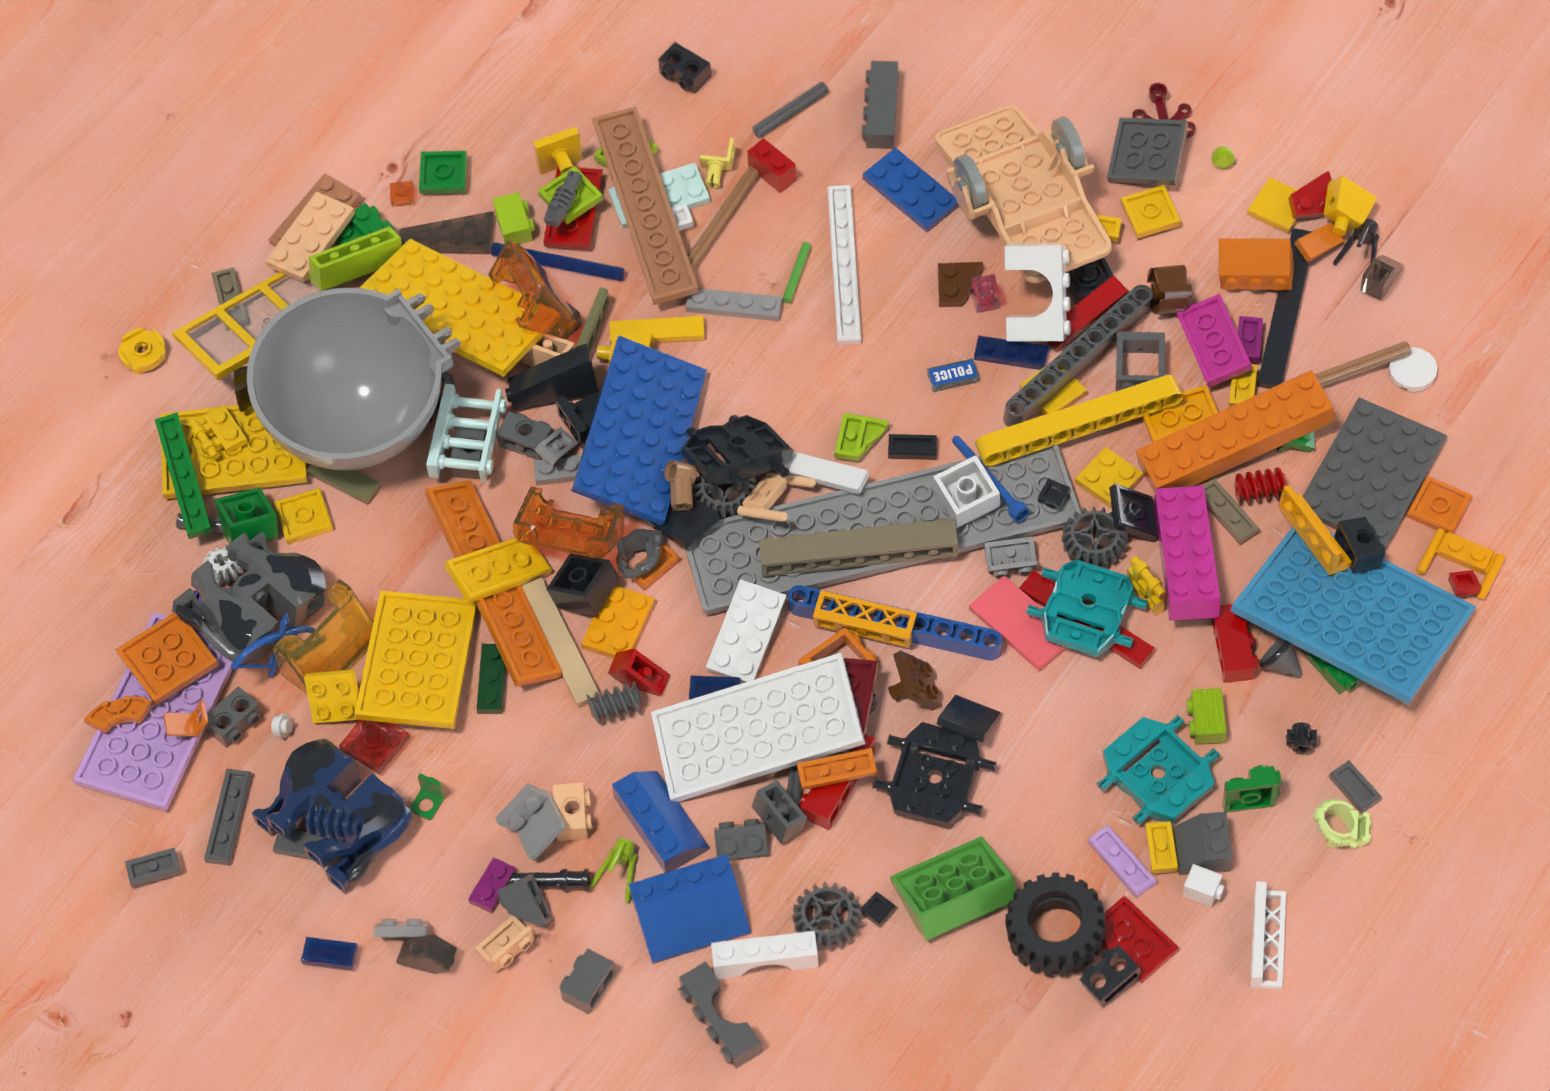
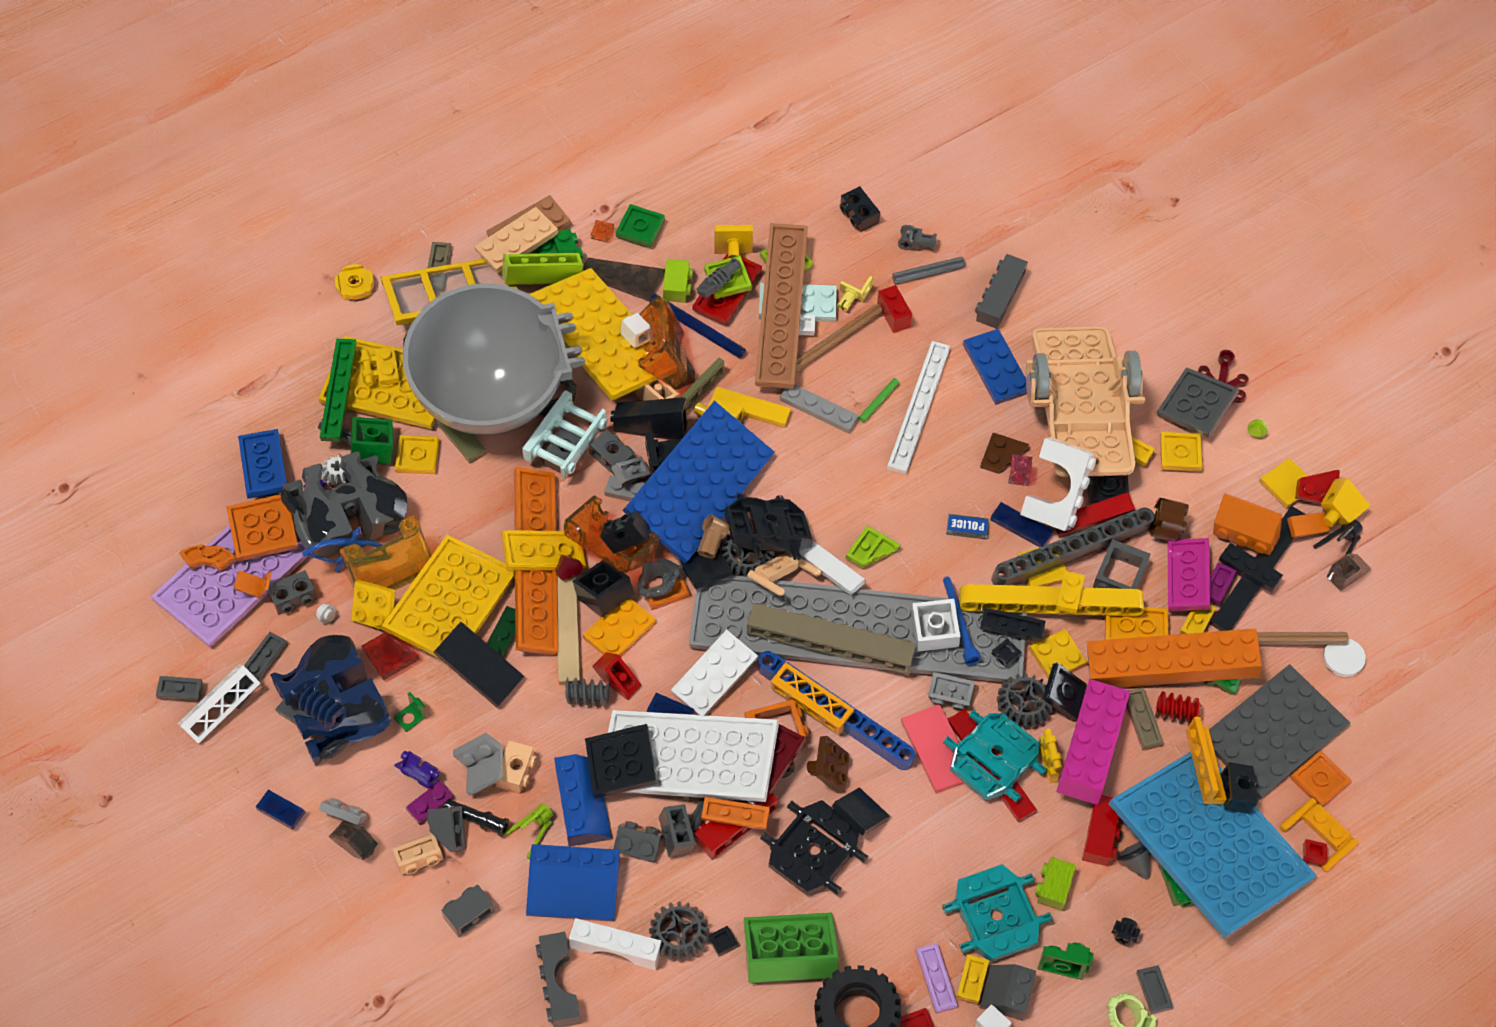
camera: 15 degrees right, 0 degrees up
black tile [888,434,937,460] -> none
none -> white fence [177,664,260,744]
none -> blue plate [238,429,287,499]
none -> dark purple hinge [394,751,440,788]
none -> black tile [433,622,524,708]
none -> dark red tile [556,554,583,580]
none -> black plate [585,724,658,799]
none -> black brick [600,511,651,554]
none -> white brick [621,313,652,348]
none -> dark grey connector [898,225,937,250]
none -> black plate [980,607,1046,642]
none -> yellow plate [1056,571,1085,614]
none -> black plate [1218,542,1283,593]

